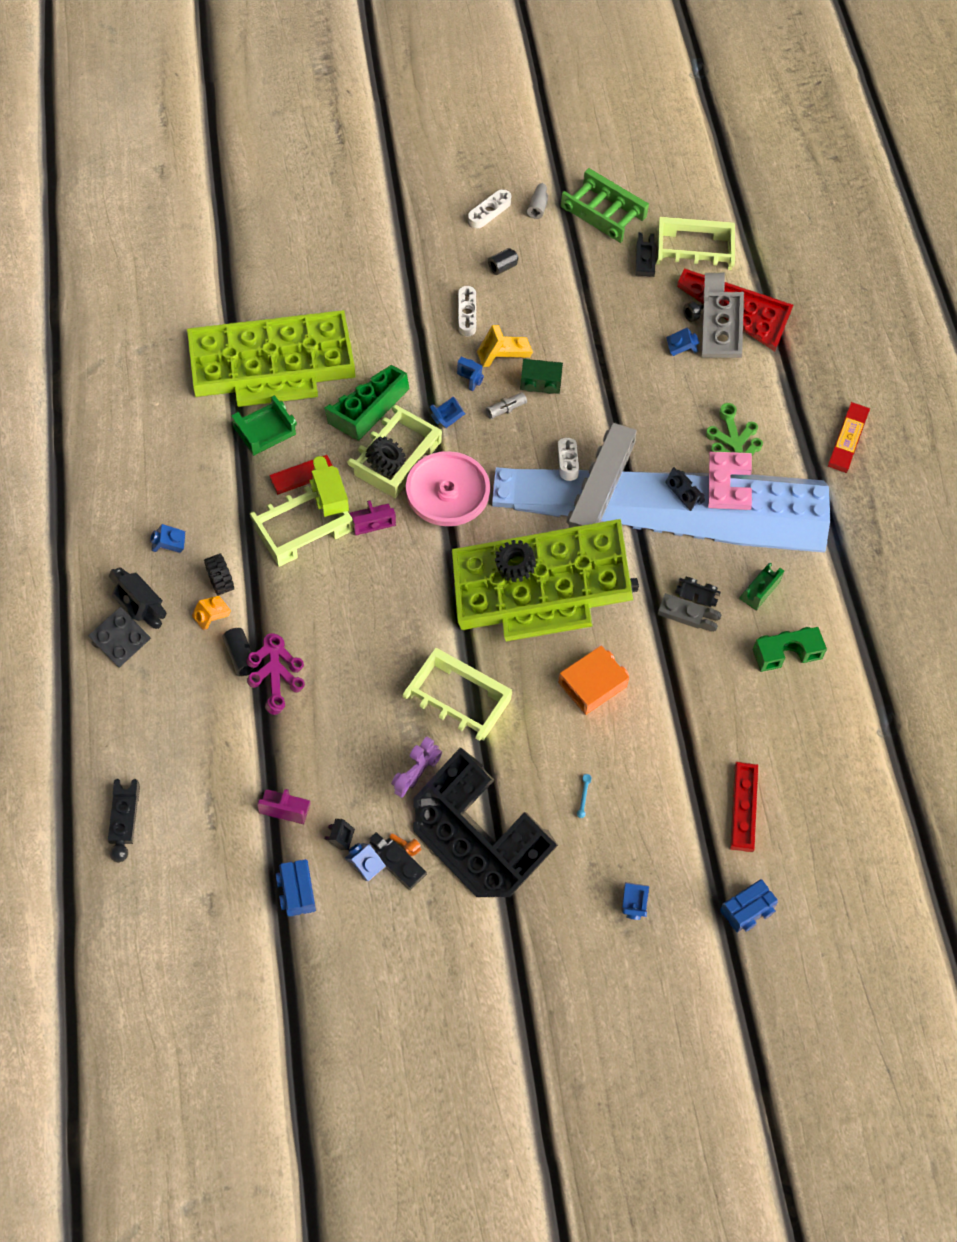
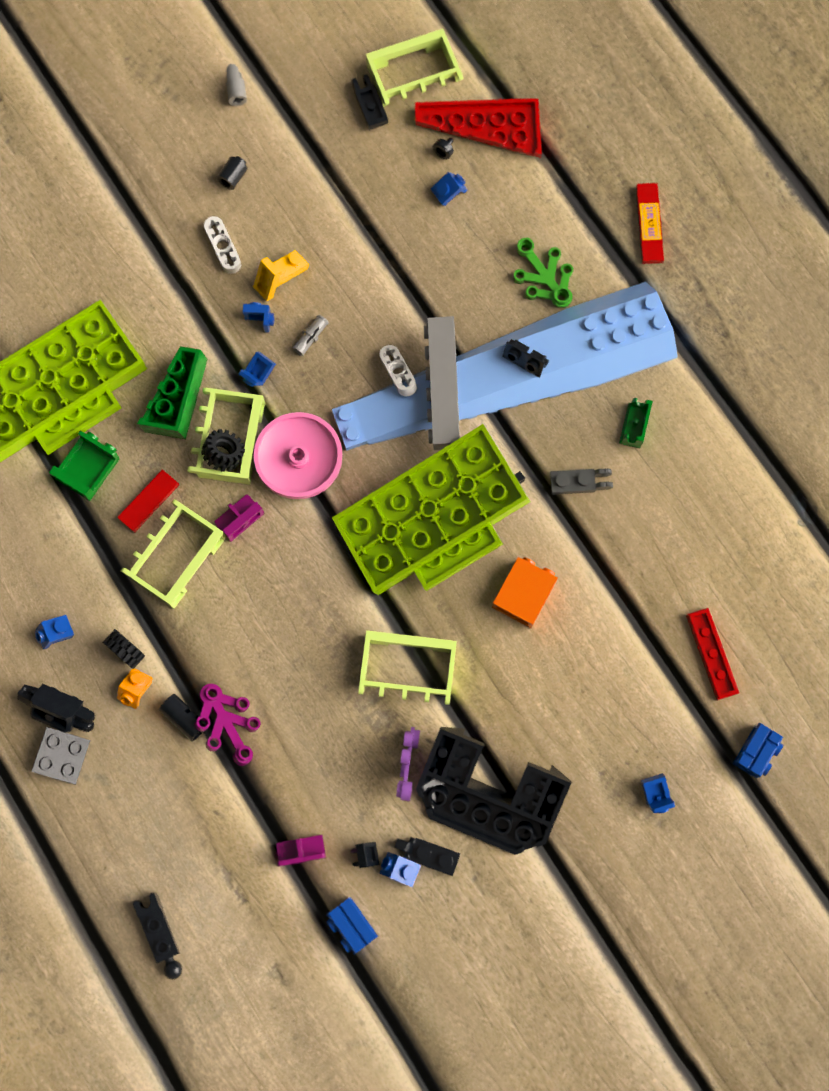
camera: 20 degrees left, 15 degrees up
lime hinge [309,456,349,517] -> none
orange hand [389,833,421,856] -> none
white beam [468,190,511,228] -> none
black tyre [495,540,536,582] -> none
dark green brick [520,359,563,394] -> none
bright green fence [561,168,649,243] -> none
dark azure hinge [577,774,592,818] -> none
black hinge [675,576,721,608] -> none
light grey hinge [702,272,744,358] -> none
bright pink plate [708,452,752,510] -> none
green arch [752,627,827,672] -> none

